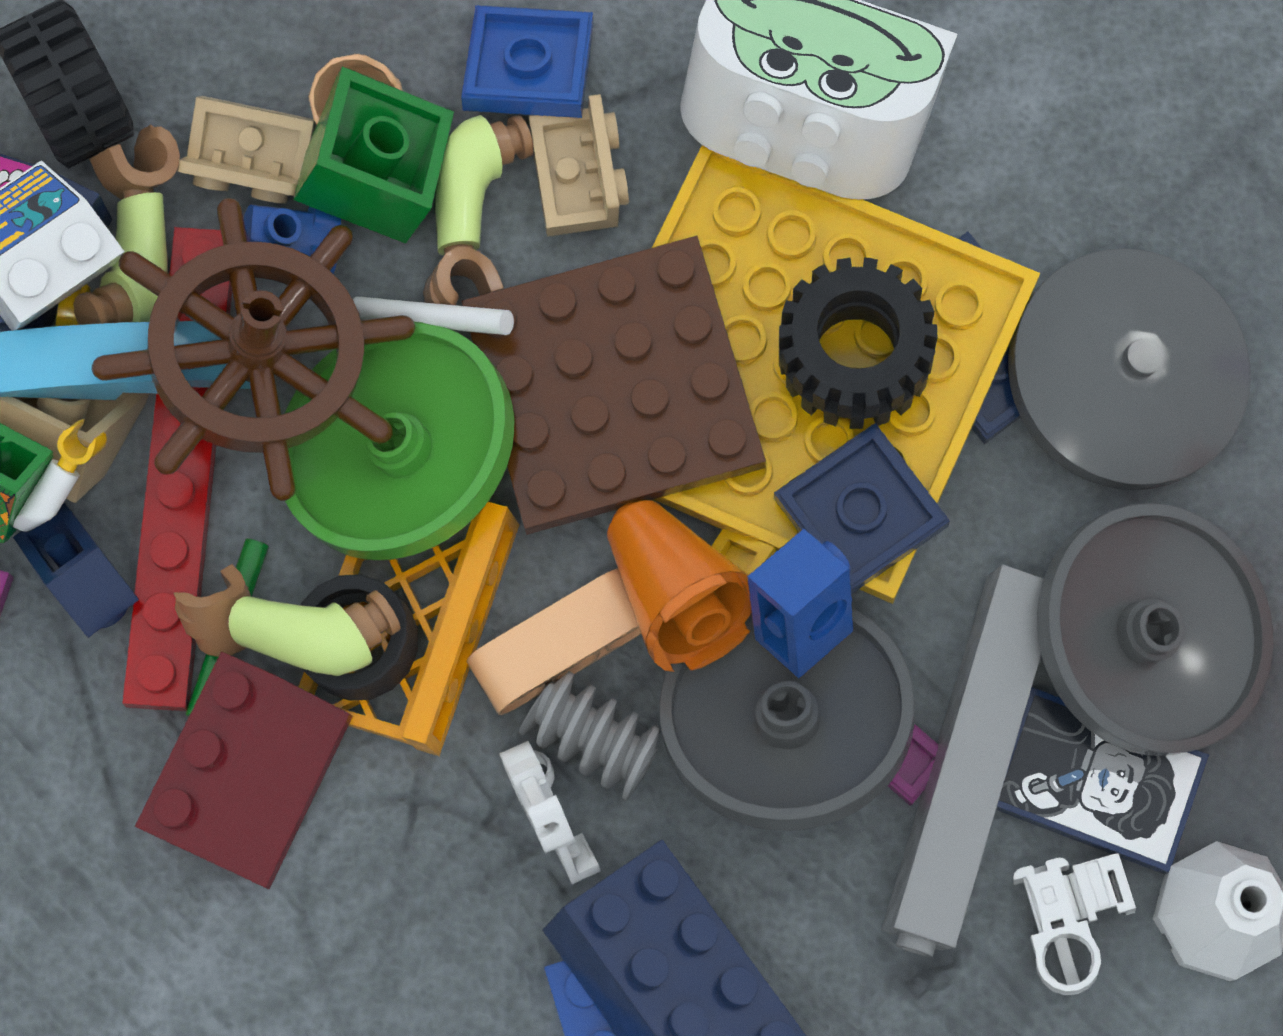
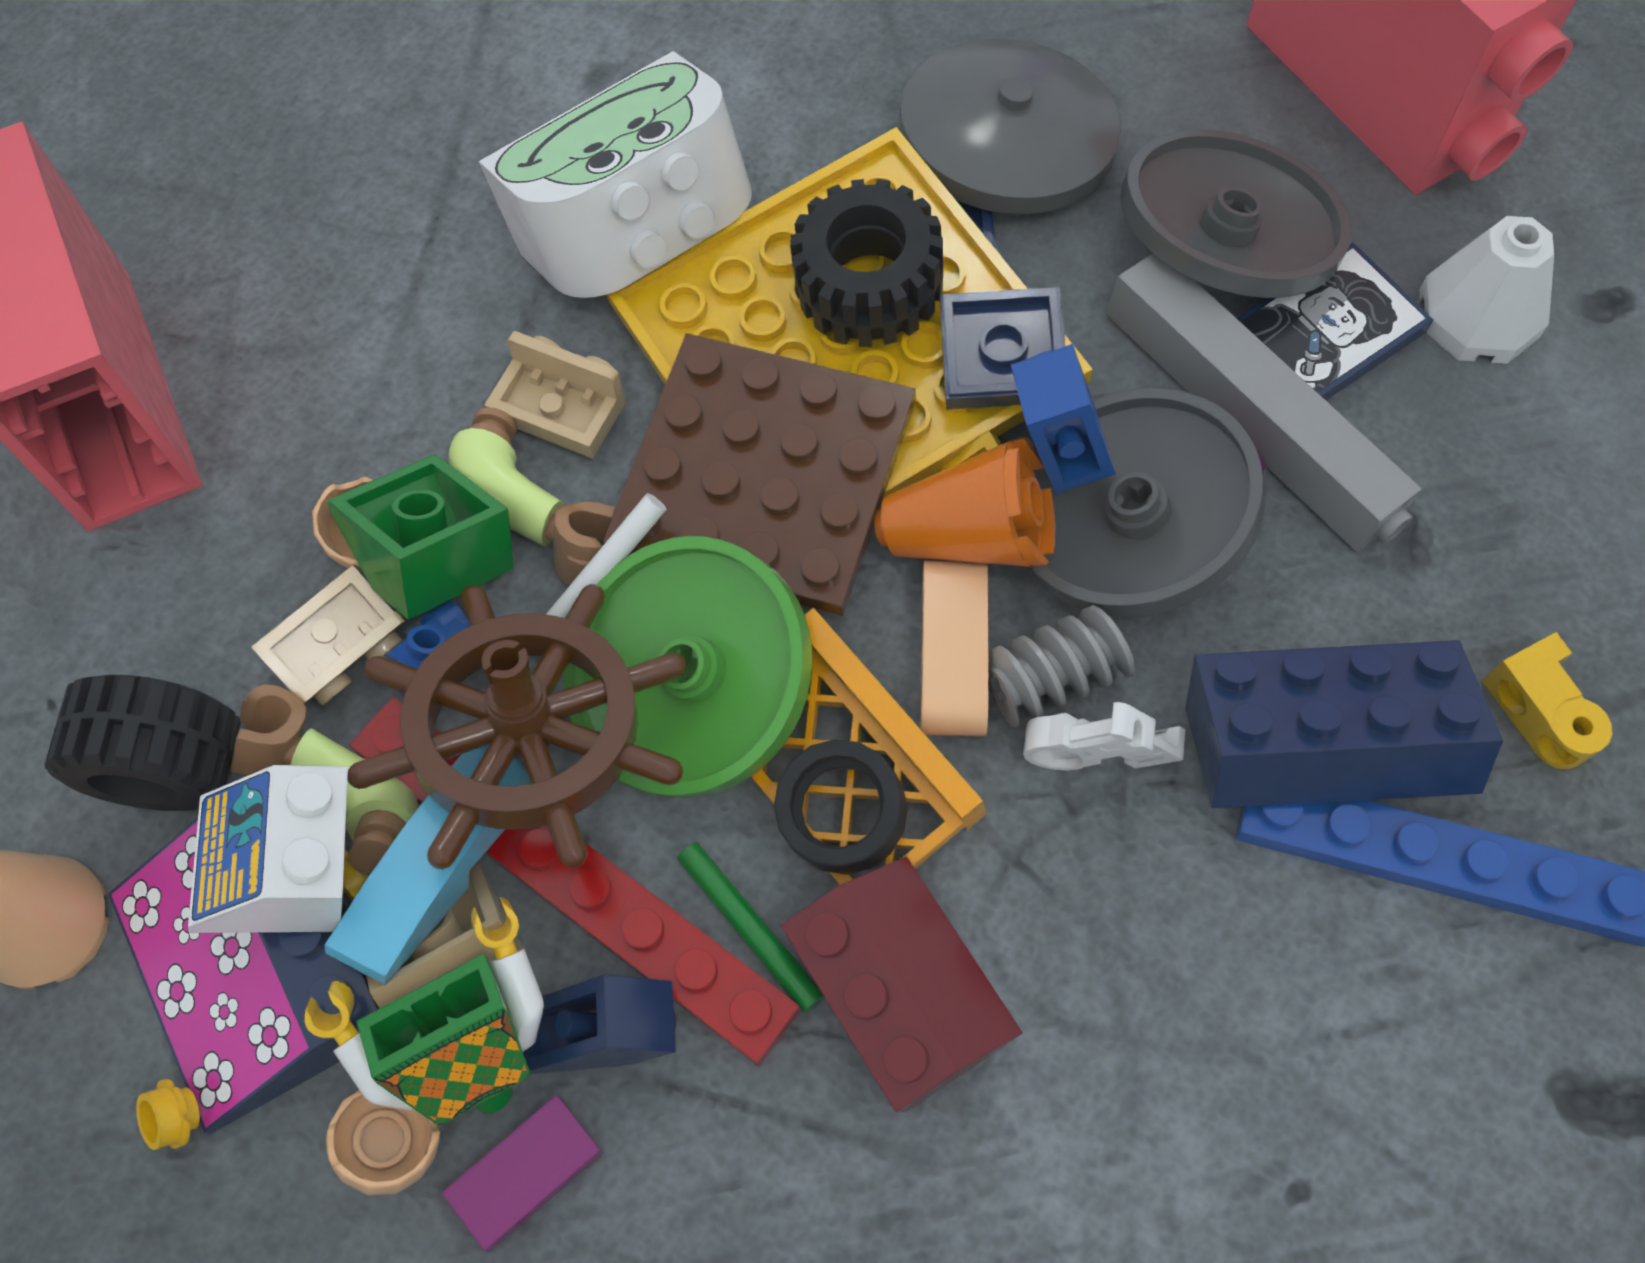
camera: 50 degrees left, 10 degrees down
piece [173,564,401,676] -> none
blue tile [461,5,593,118] -> none
white piece [1013,853,1136,995] -> none

